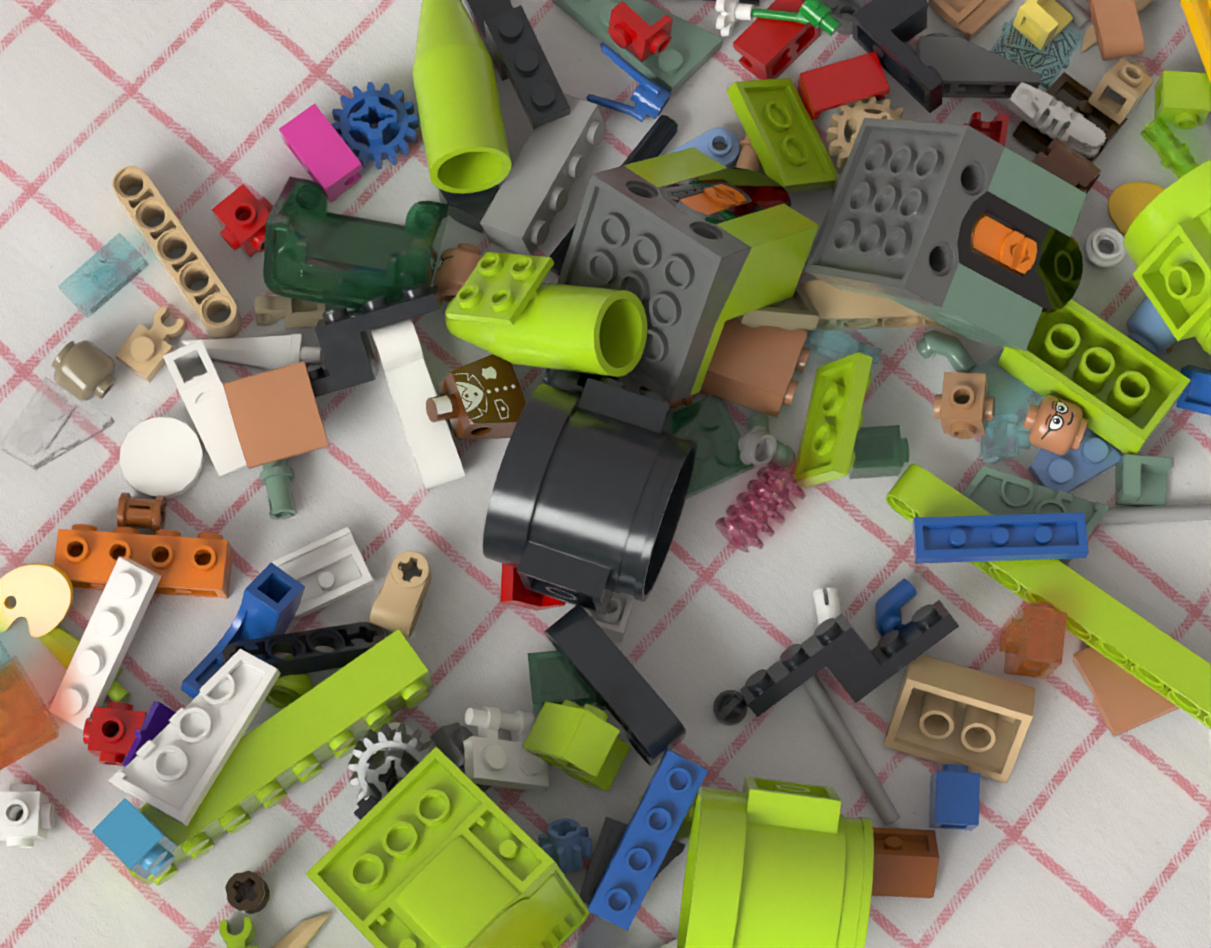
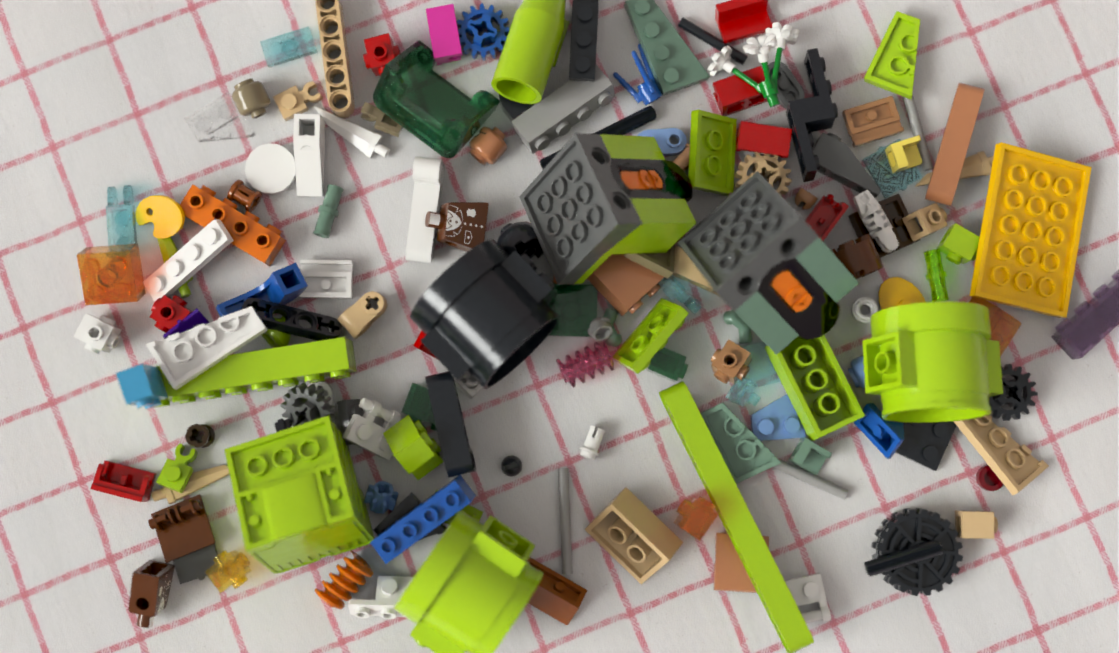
camera: 30 degrees right, 10 degrees up
nougat slope [223,361,330,469] -> none
black bracket [307,283,443,397] -> none
lime piece [445,252,647,377] -> none
red bracket [608,1,673,63] -> none
black bracket [740,600,959,717] -> none
blue arm [875,578,917,637] -> none
blue plate [912,512,1089,564] -> none
blue brick [929,764,980,831] -> none
nougat head [1022,395,1088,456] -> none

